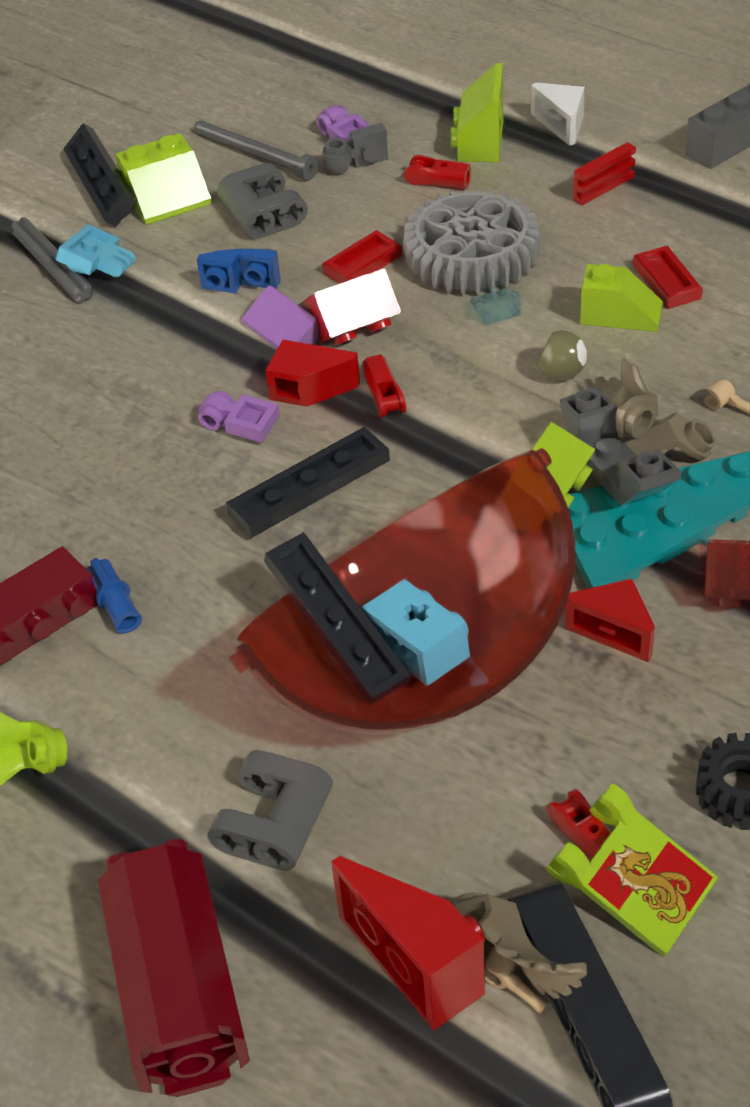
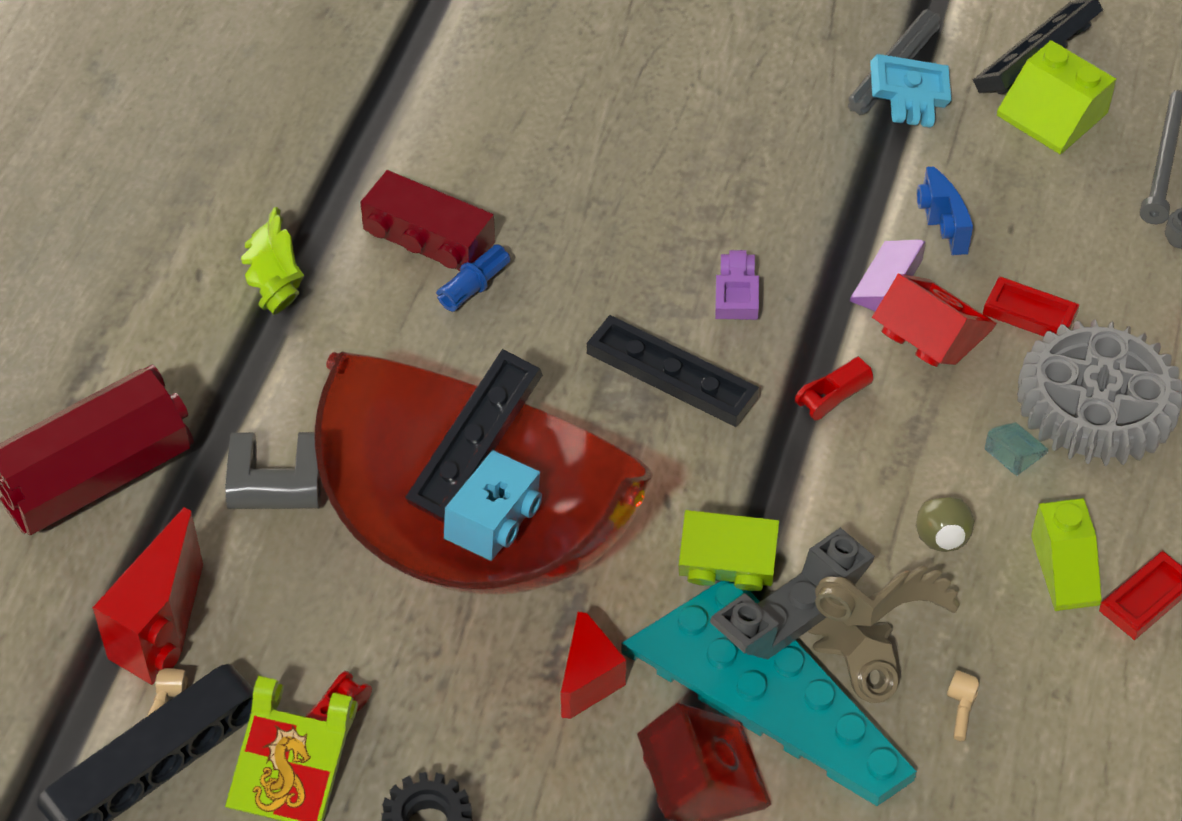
camera: 65 degrees right, 5 degrees up
dark grey connector [217,163,308,239] -> none
red slope [266,339,360,407] -> none
dark tan plant [453,892,587,999] -> none

